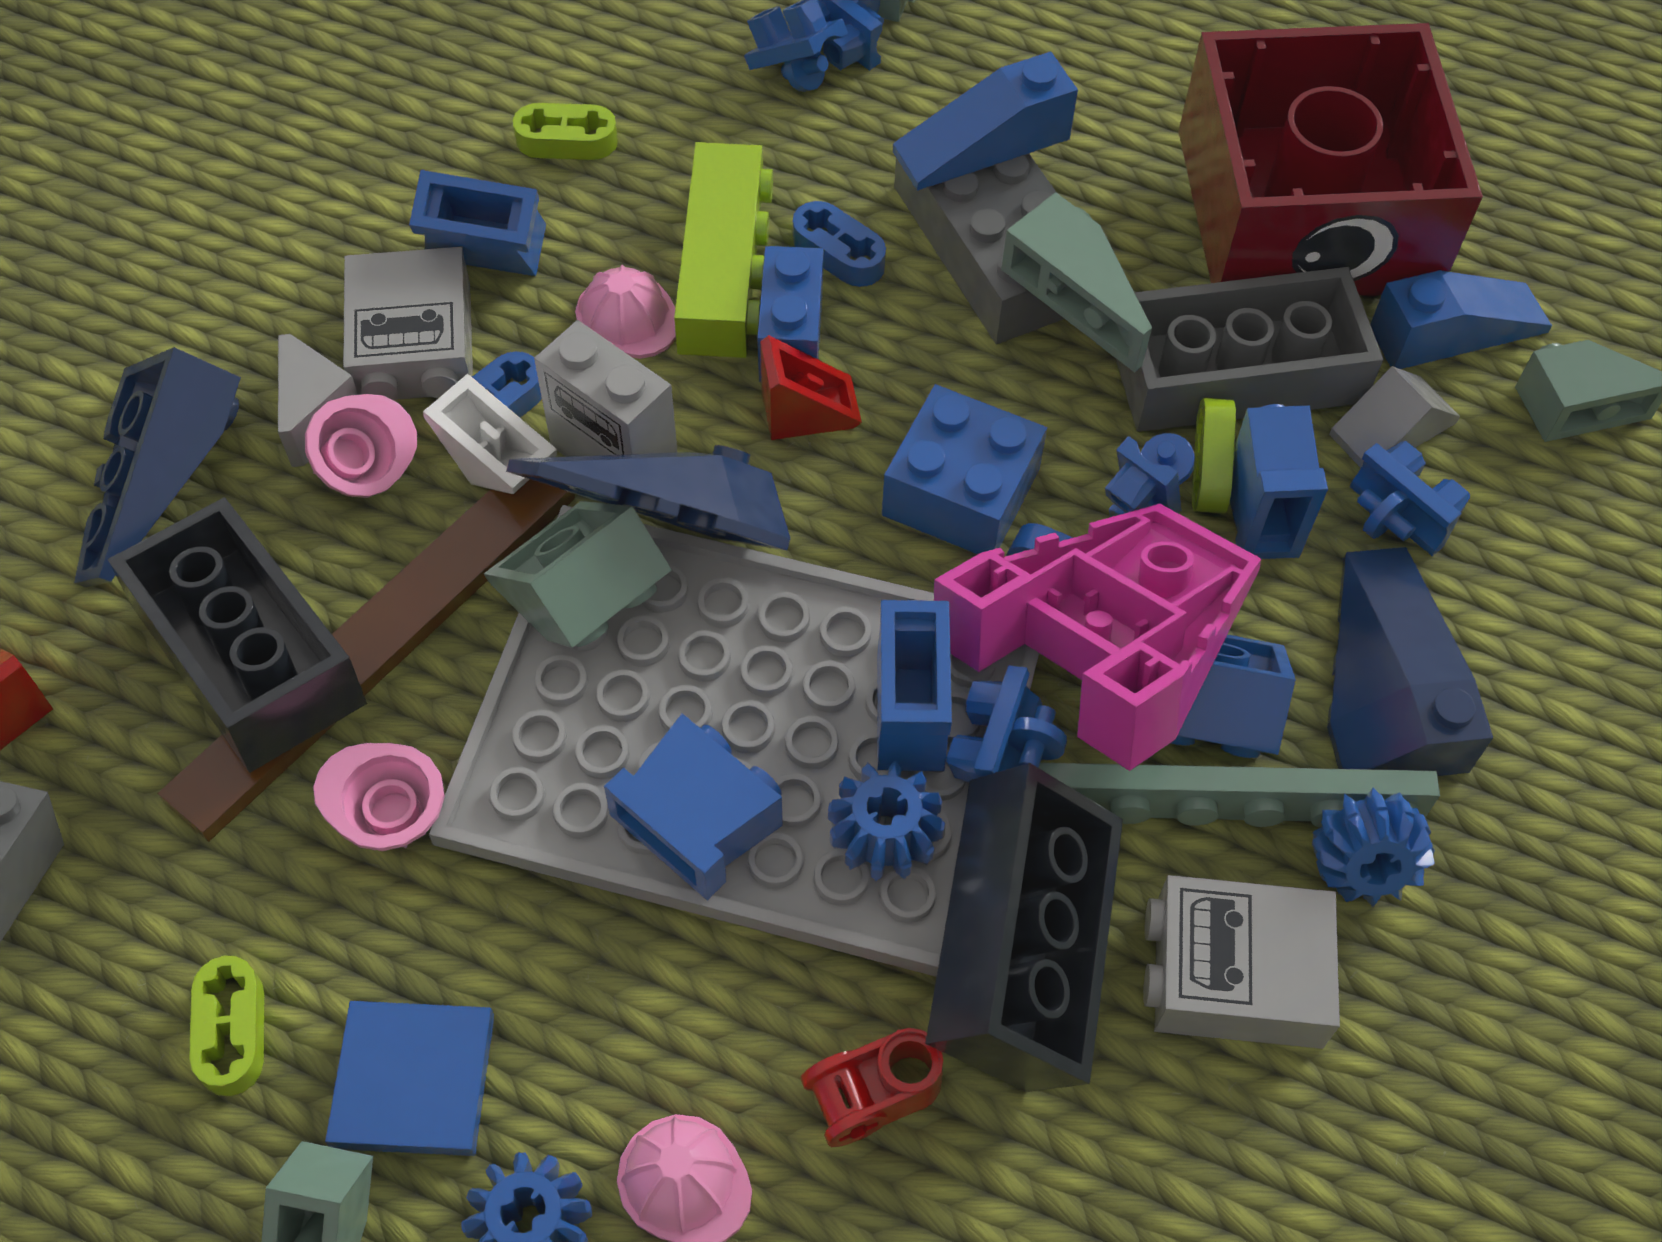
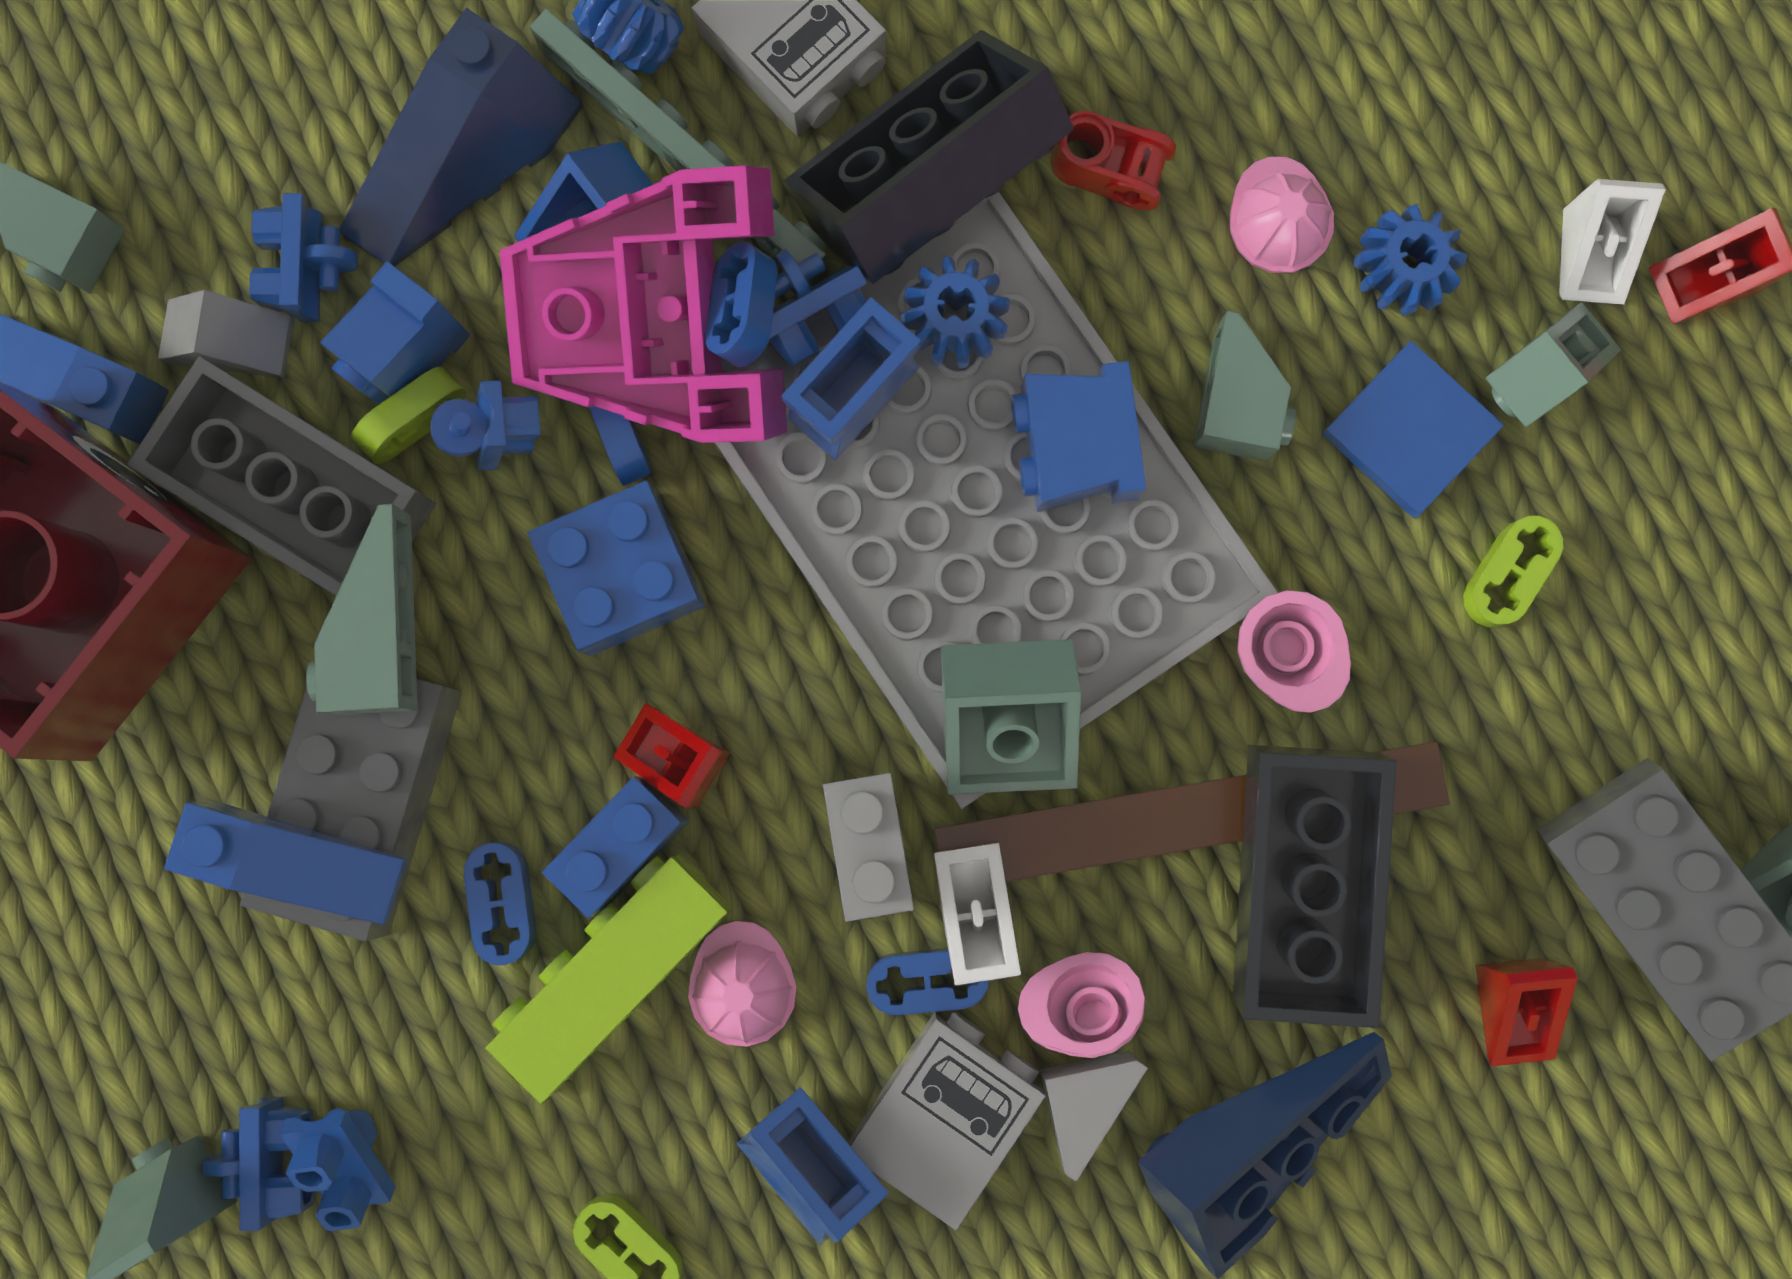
camera: 135 degrees left, 25 degrees up
dark blue wedge [506,445,790,551] -> none
none -> blue beam [705,241,777,367]
none -> sand green slope [1193,311,1296,461]

